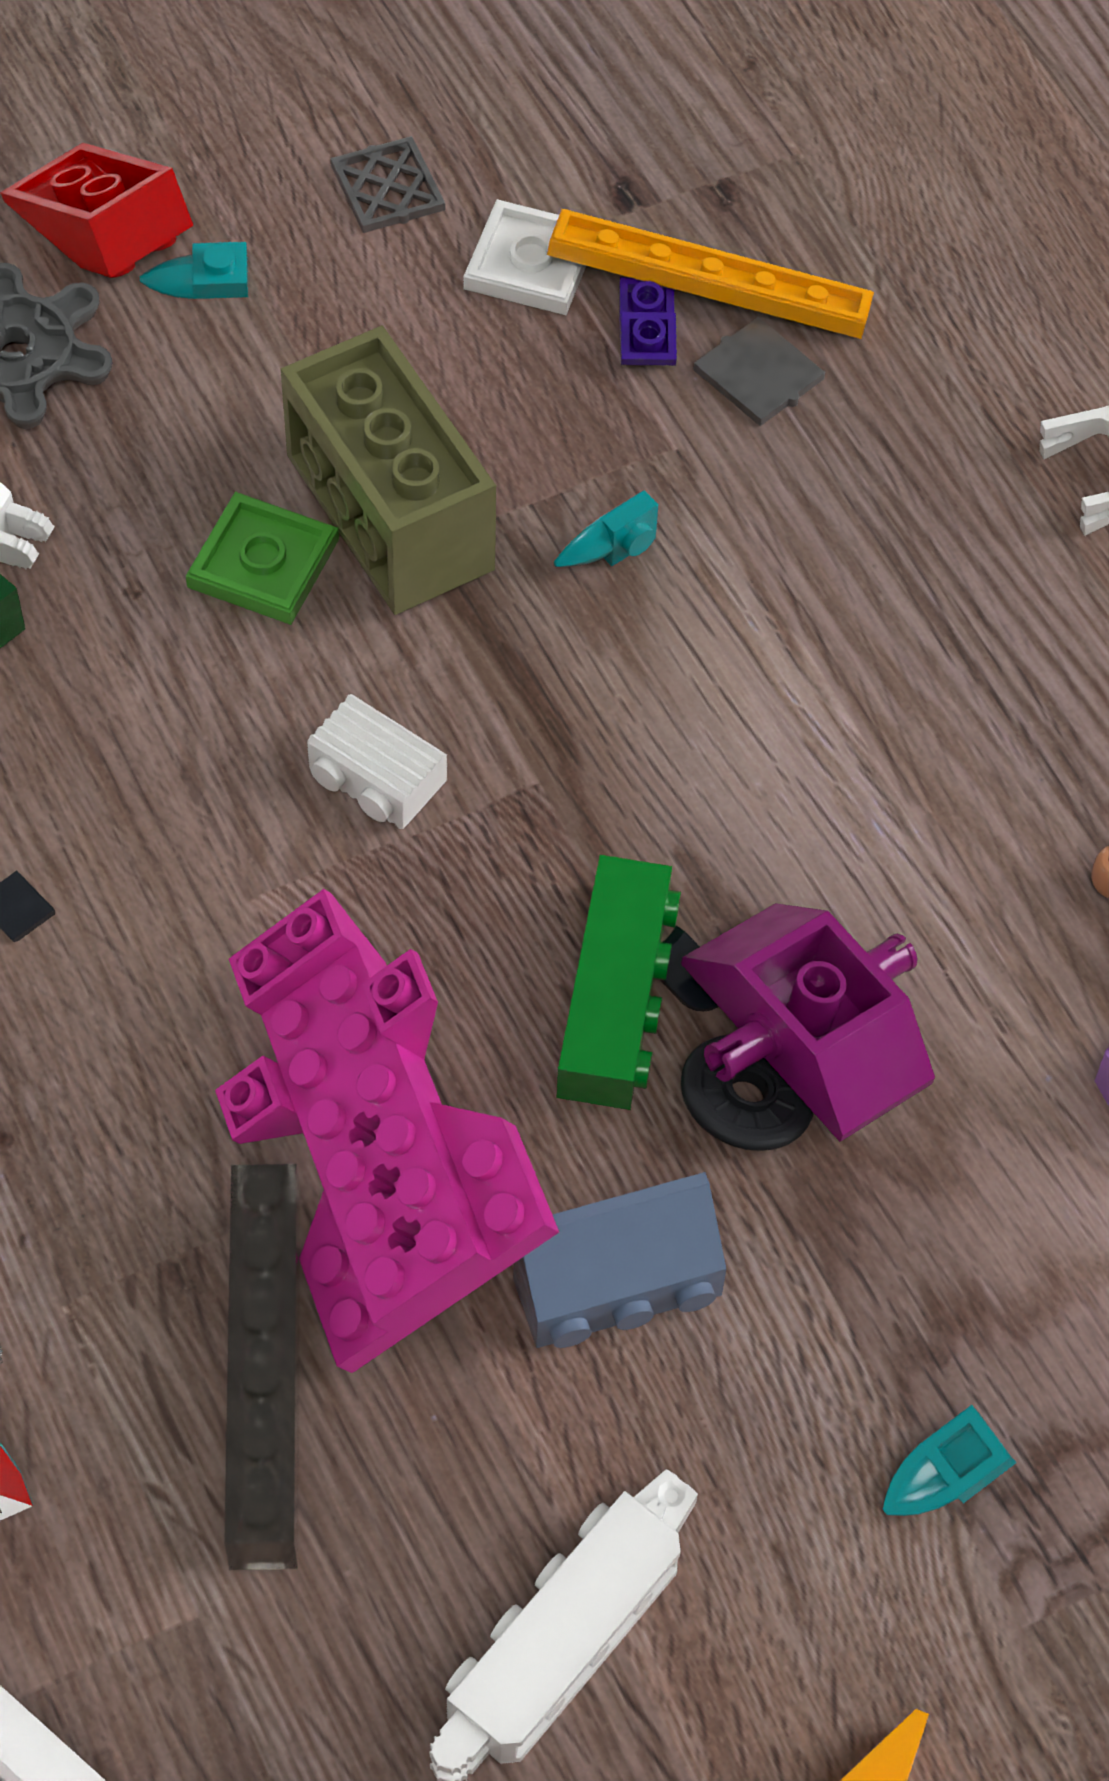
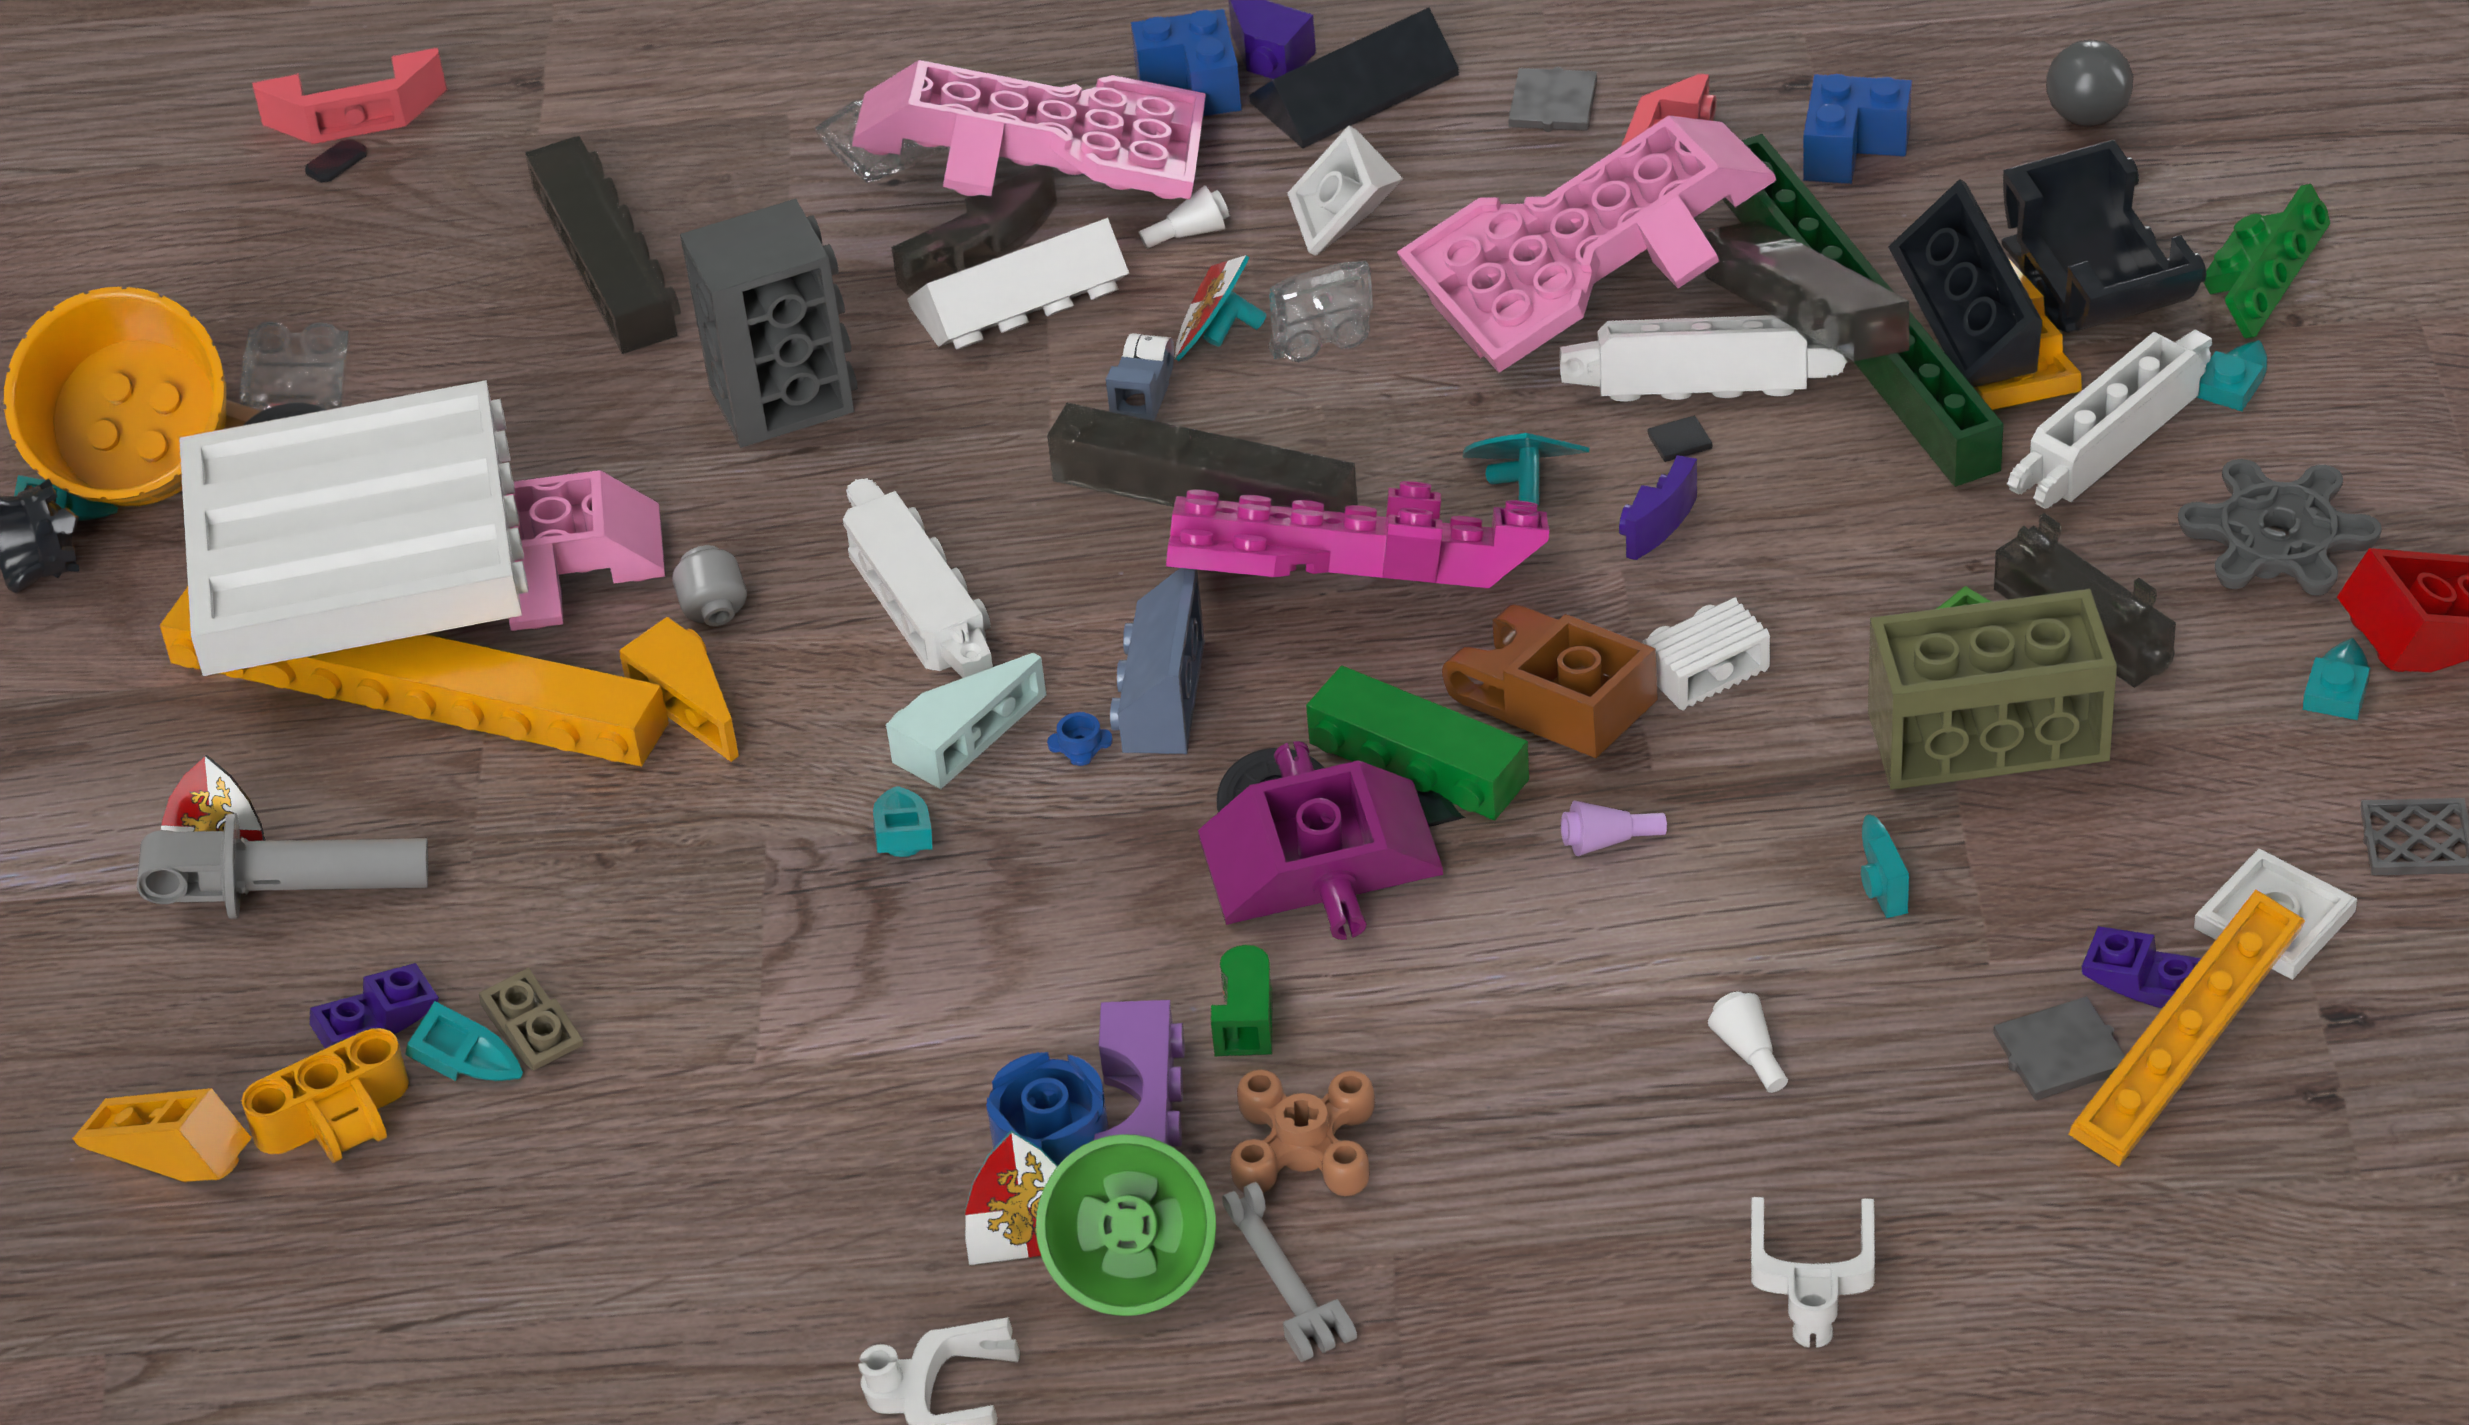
camera: 120 degrees right, 15 degrees down
none -> light aqua slope [886,653,1046,789]
none -> blue plate [1047,712,1113,766]
none -> sand blue leg [1106,333,1174,422]
none -> green leg [1211,945,1273,1056]
none -> dark orange brick [1442,605,1658,758]
none -> teal shield [1462,433,1590,507]
none -> lavender cone [1561,800,1667,856]
none -> dark purple slope [1619,455,1697,560]
none -> white cone [1708,992,1788,1093]
none -> clear smoke brick [1994,513,2176,688]

